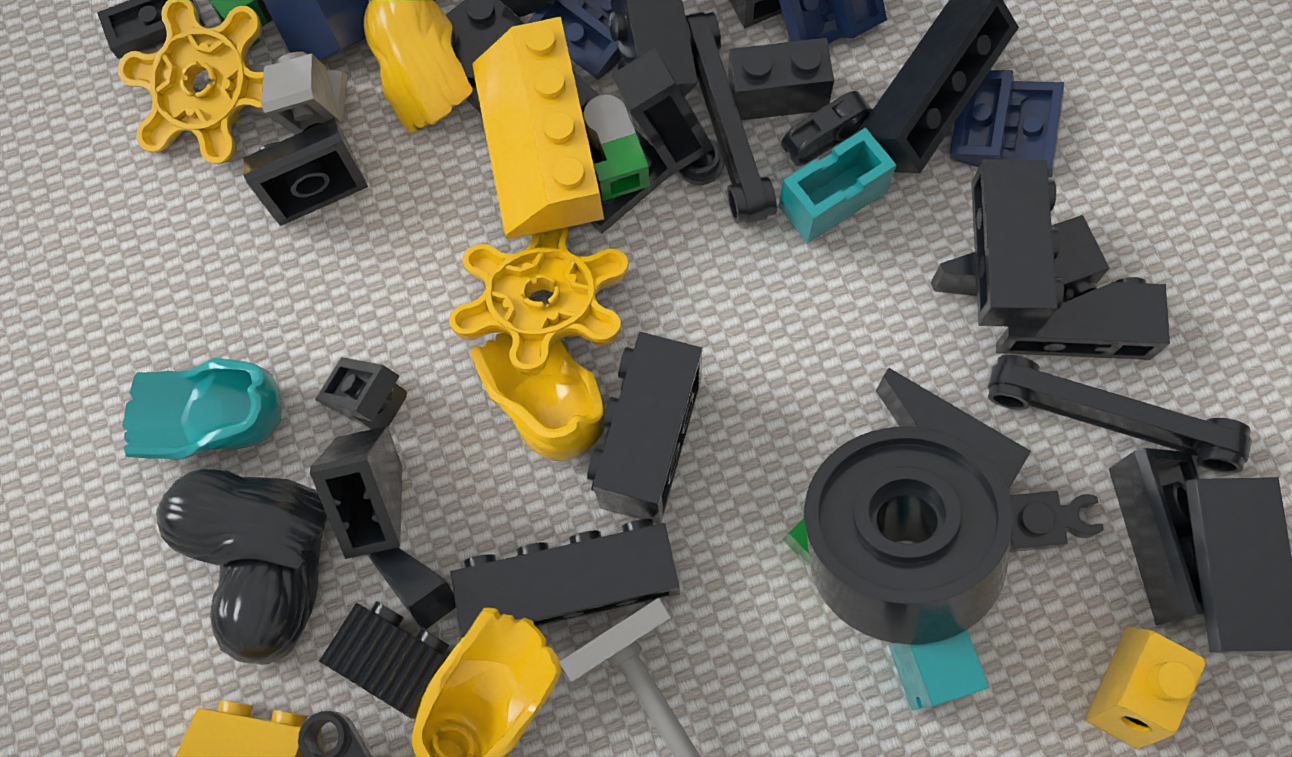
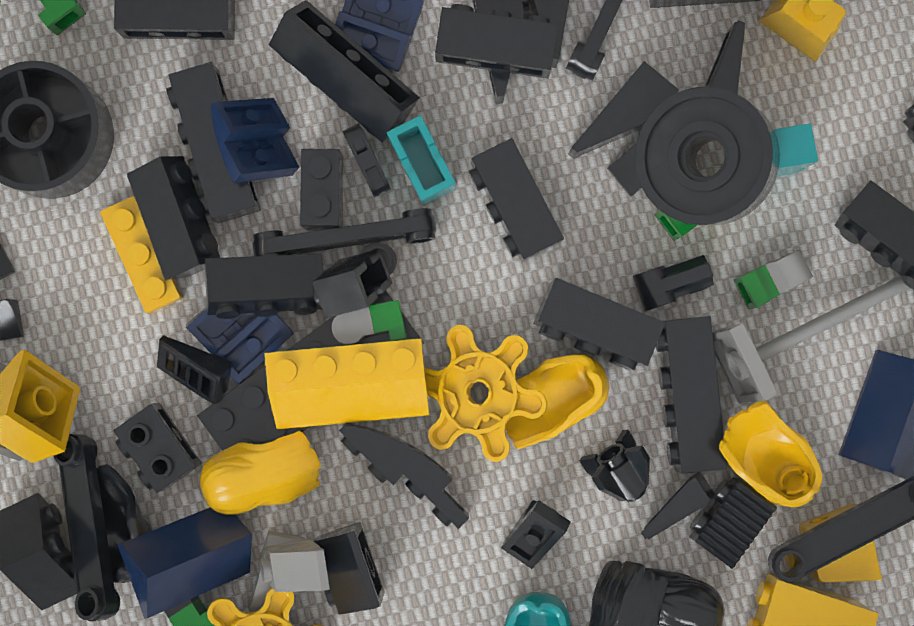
camera: 90 degrees left, 15 degrees up
black slope [310,426,402,559] -> none
black plate [1010,491,1104,552] -> none
none -> black slope [339,423,469,529]
none -> black brick [468,138,564,262]
none -> black brick [579,429,650,502]
none -> black piece [633,255,714,312]
none -> black slope [705,20,745,94]
none -> leg [733,249,813,310]

